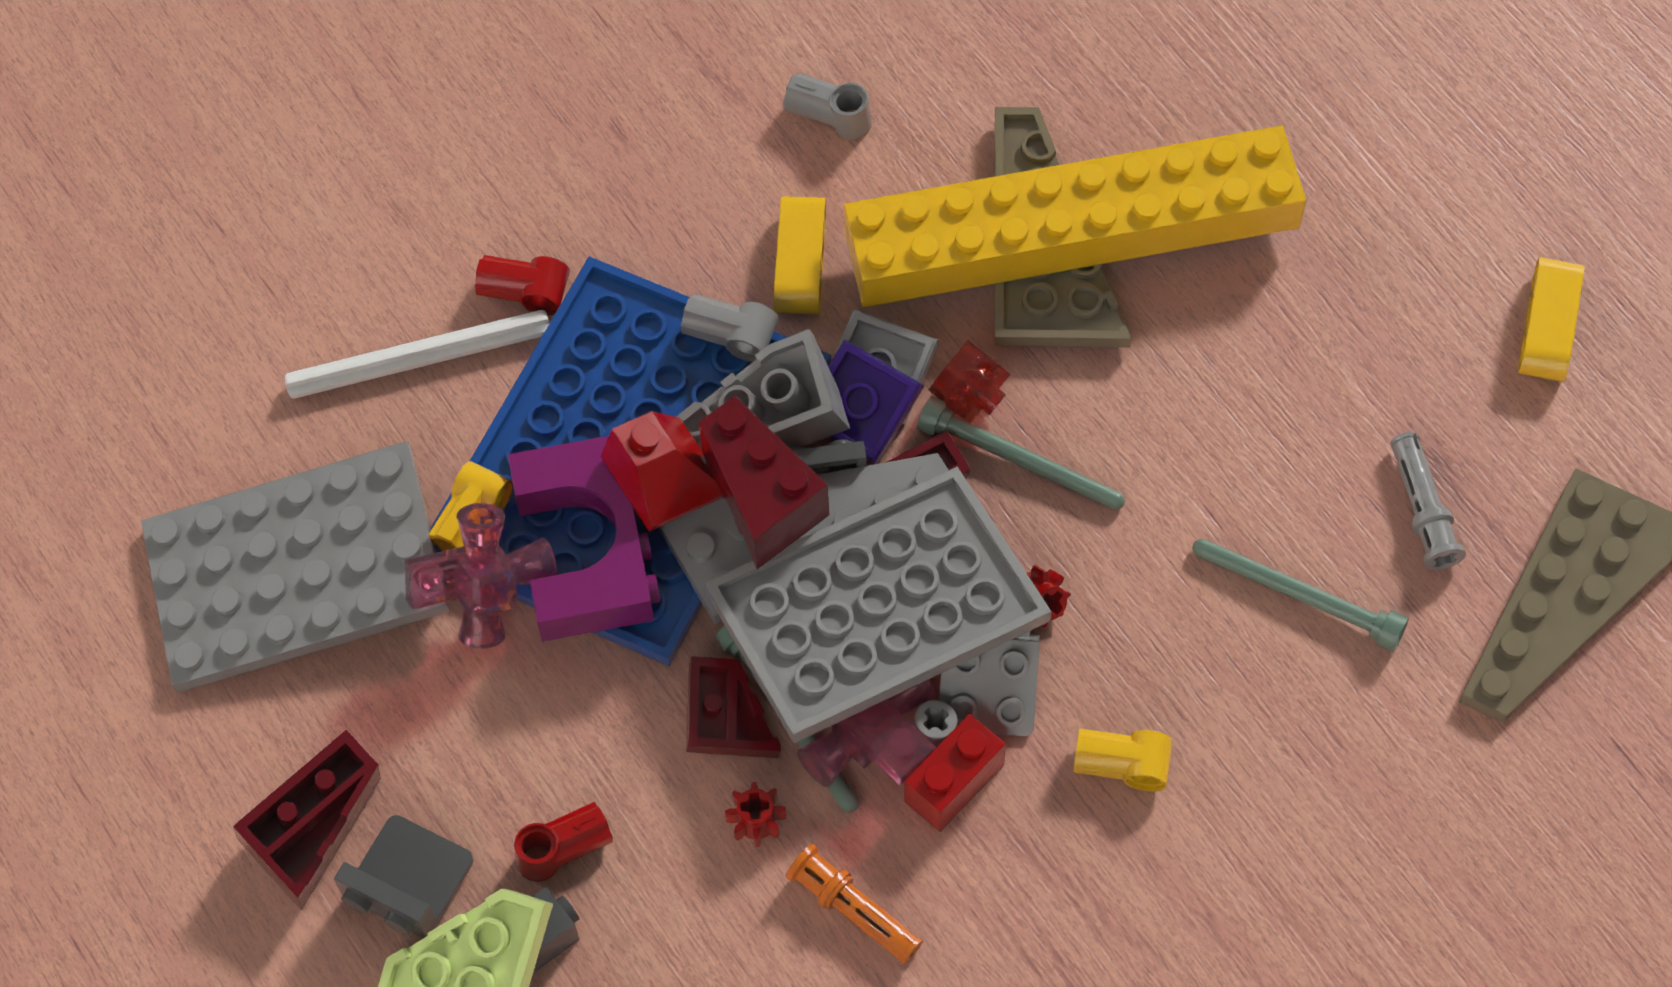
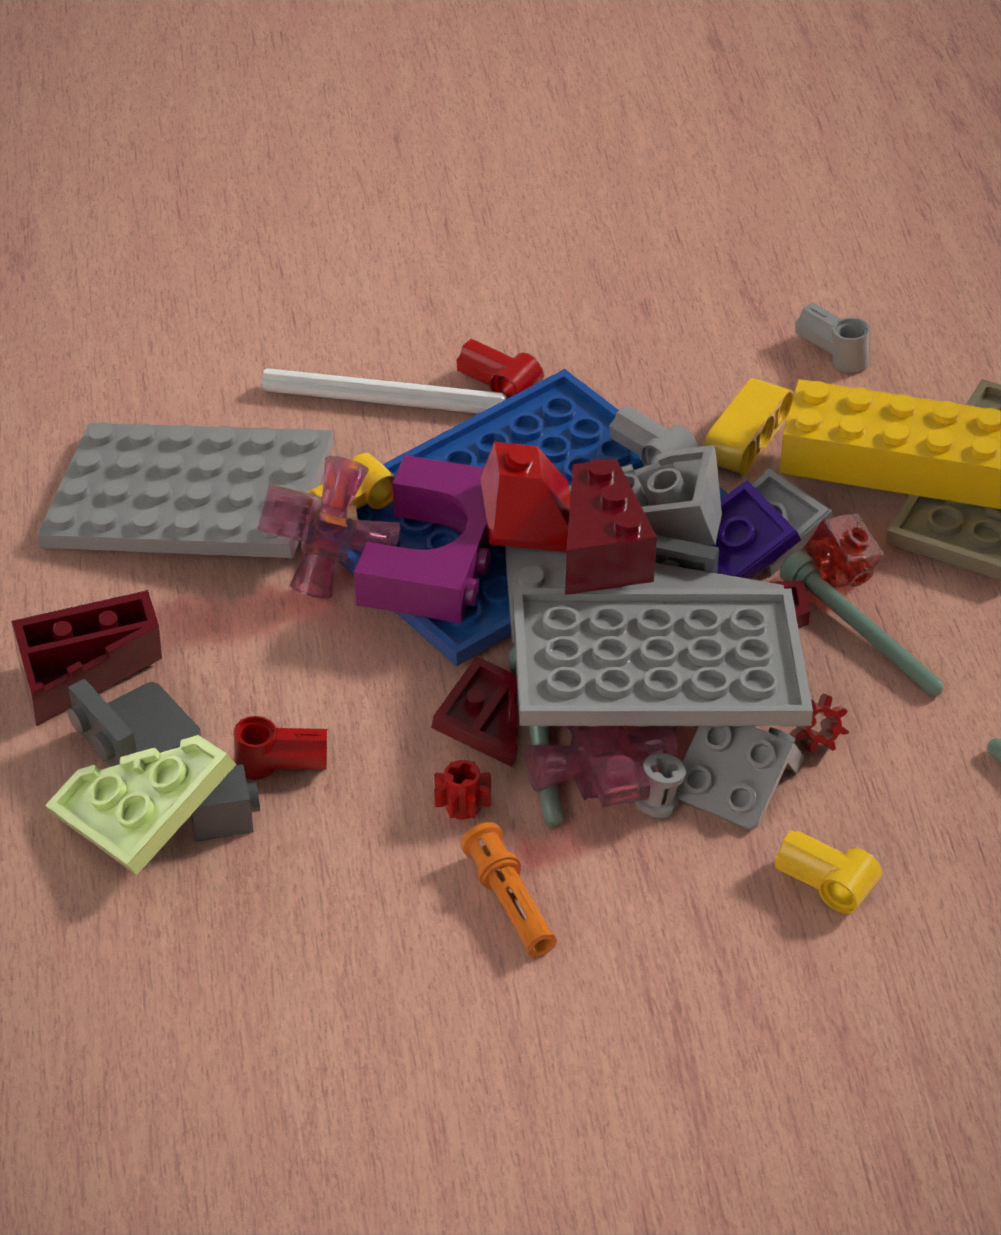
camera: 25 degrees right, 20 degrees down
red brick [904,713,1006,832] -> none

